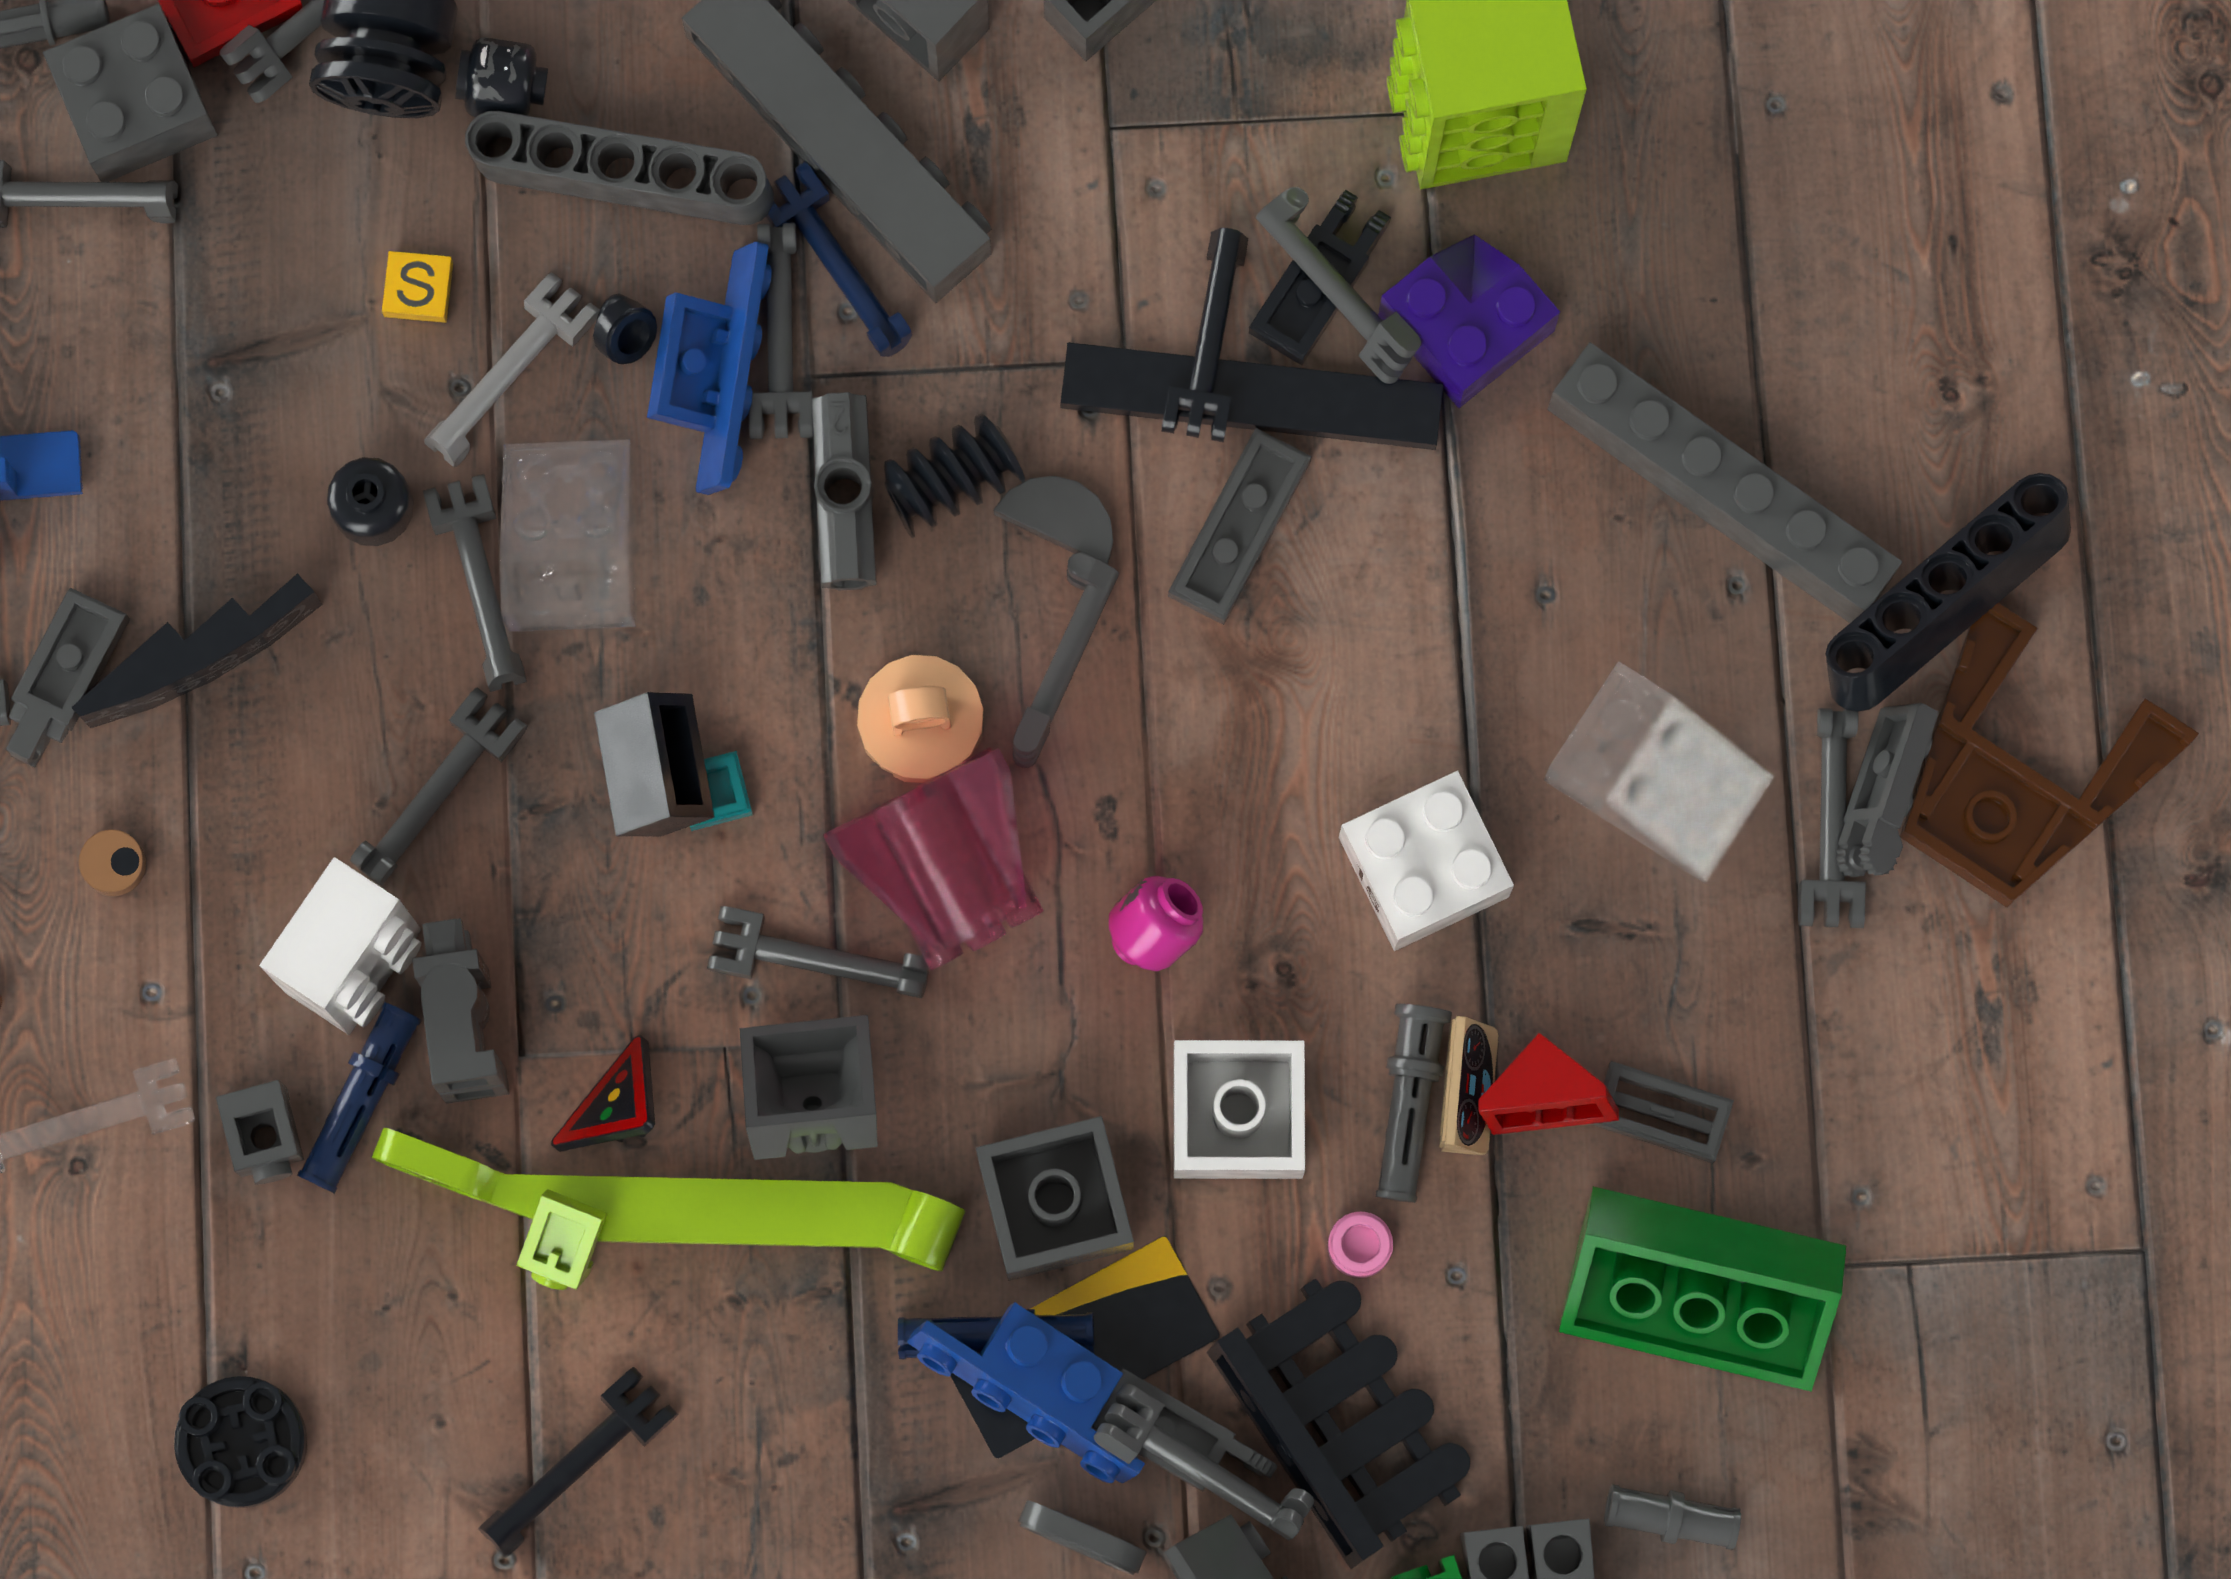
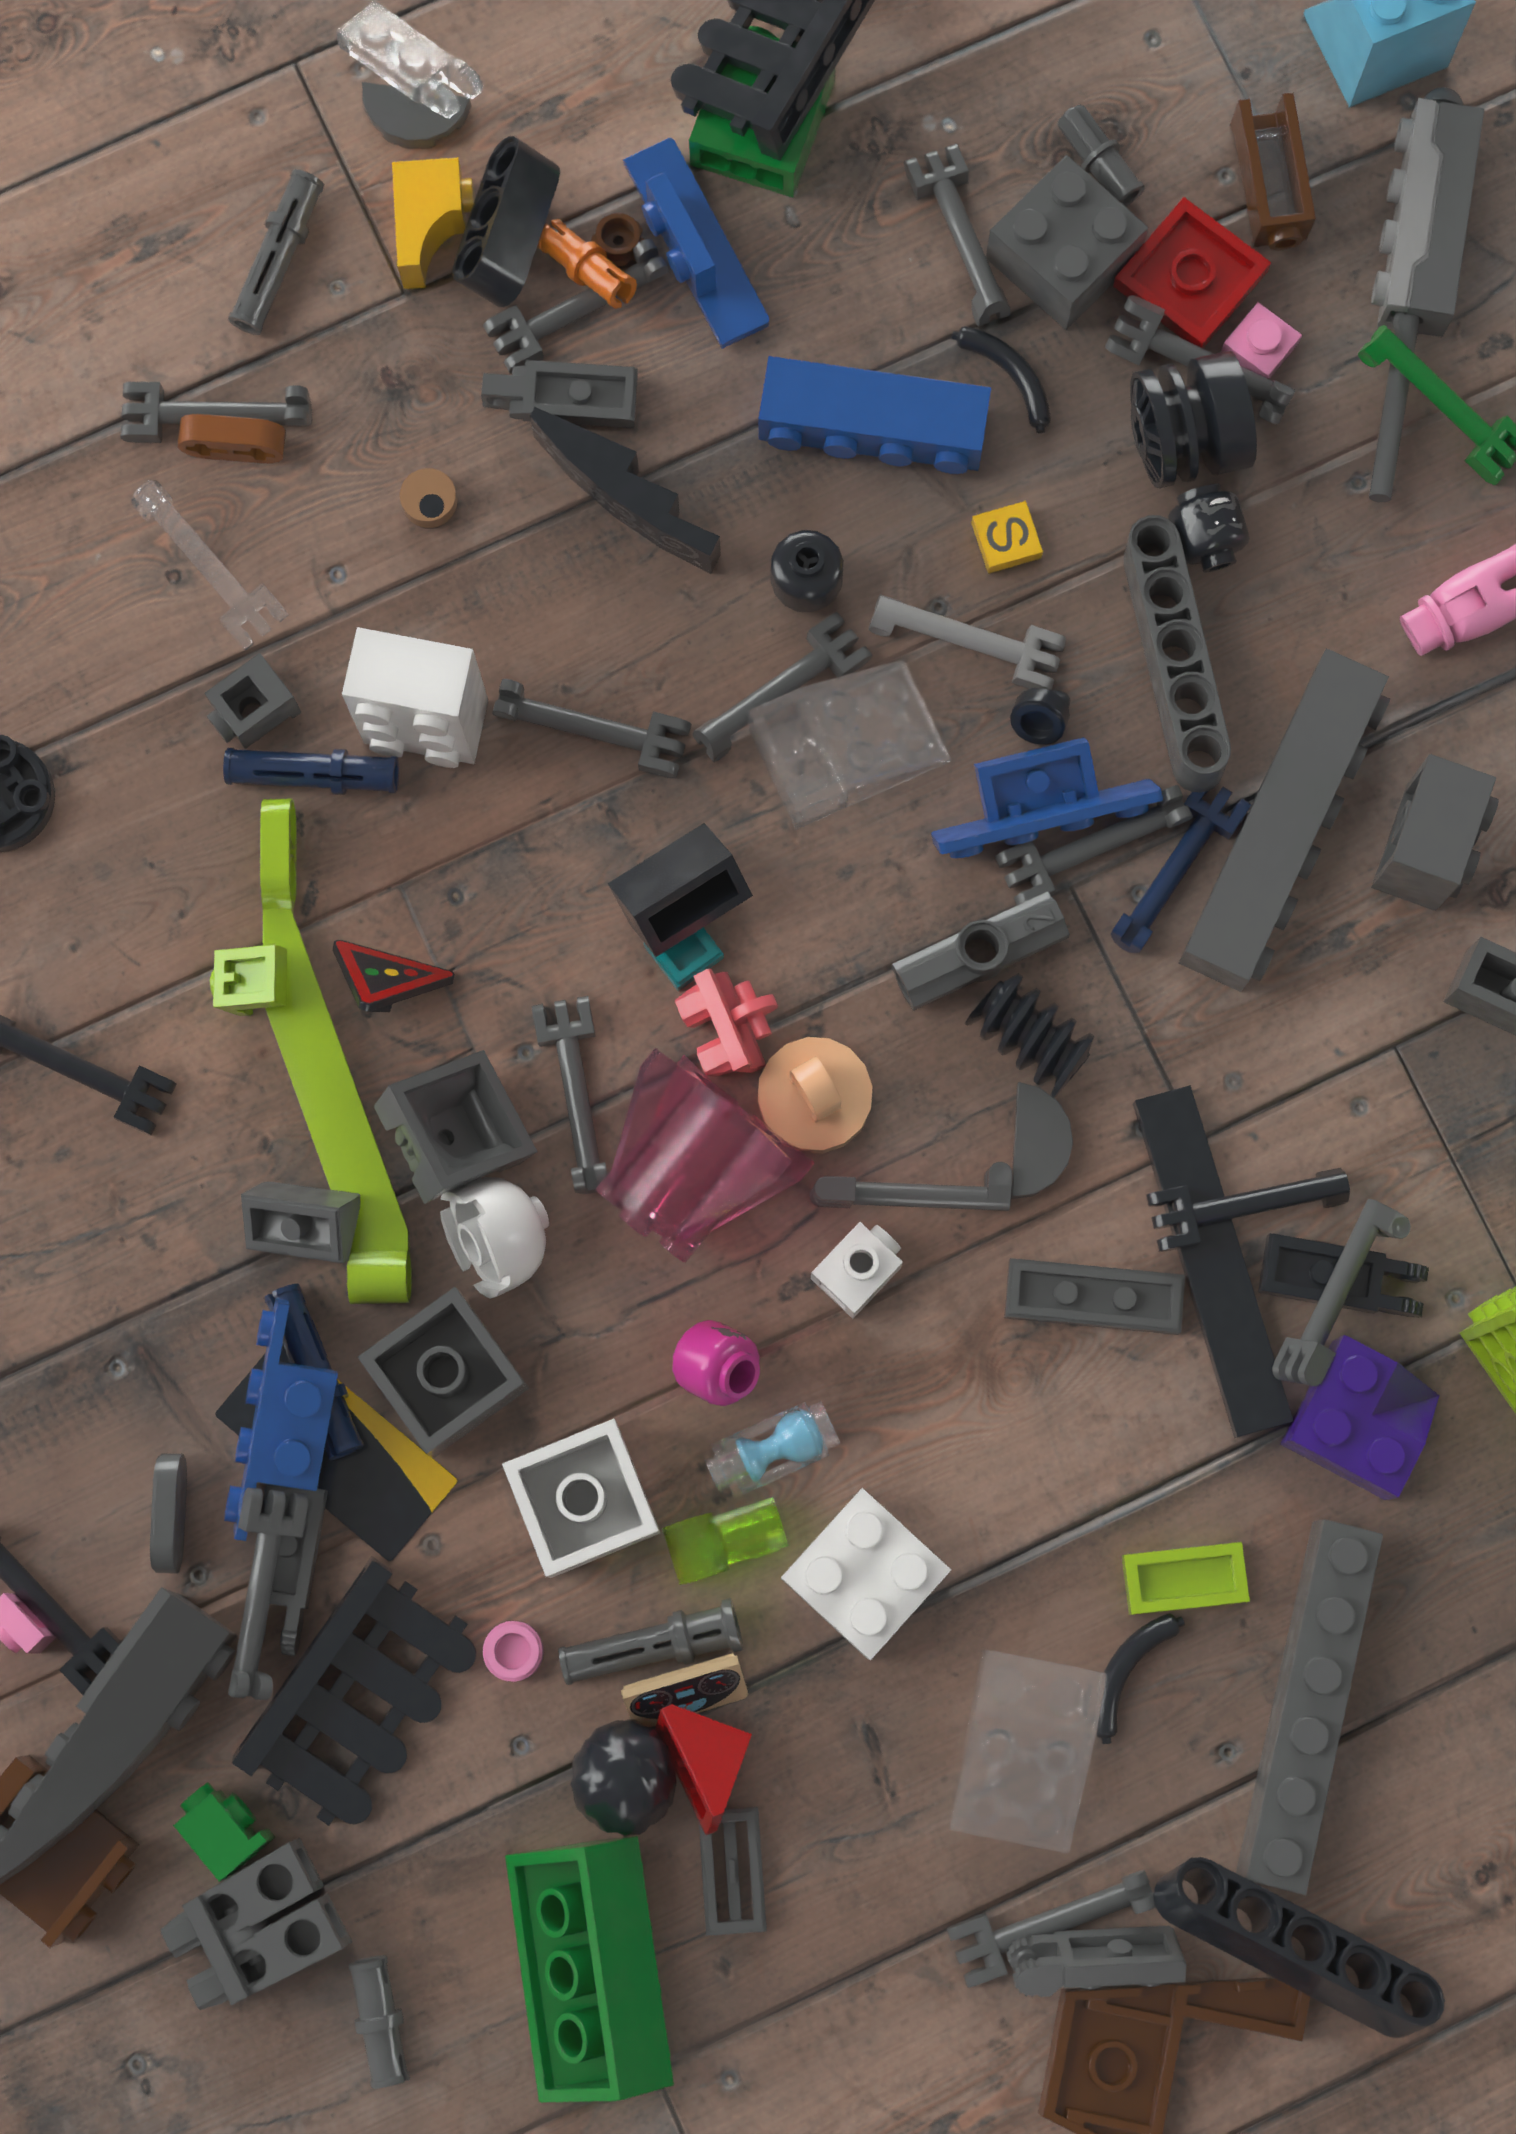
camera: 70 degrees right, 0 degrees up
dark grey hips [412,918,510,1104] -> none
none -> dark grey slope [241,1181,361,1263]
none -> white cylinder [440,1177,549,1299]
none -> black hair [570,1719,677,1837]
none -> clear neon green piece [661,1497,789,1586]
none -> coral hips [675,969,778,1076]
none -> clear piece [705,1401,840,1498]
none -> blue brick [758,356,991,474]
none -> white brick [811,1222,903,1319]
none -> black piece [951,326,1051,433]
none -> black piece [1093,1613,1185,1744]
none -> lime tile [1121,1542,1250,1615]

